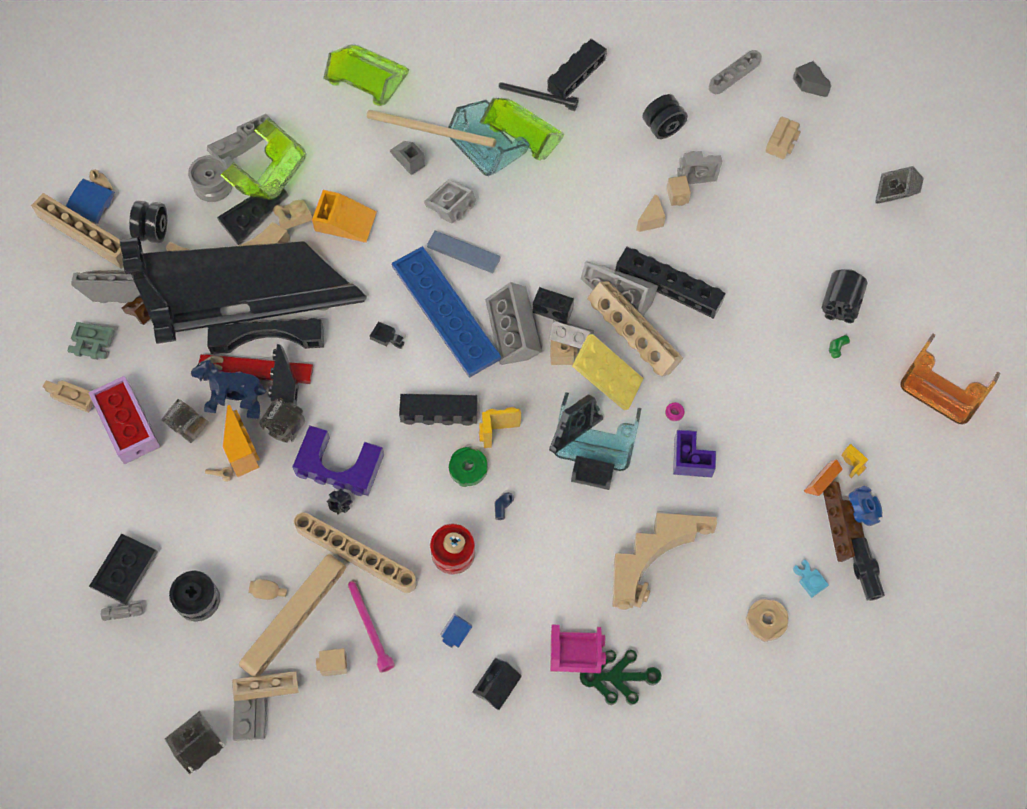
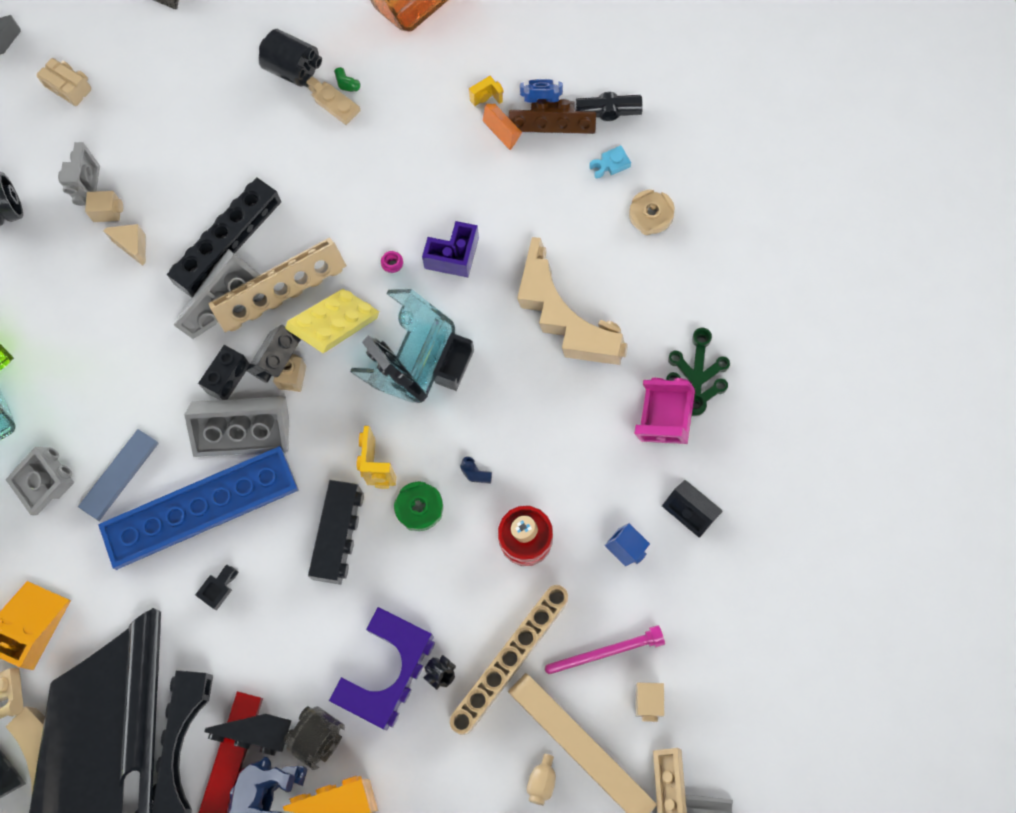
camera: 75 degrees left, 5 degrees up
none -> tan hinge [306,77,361,125]

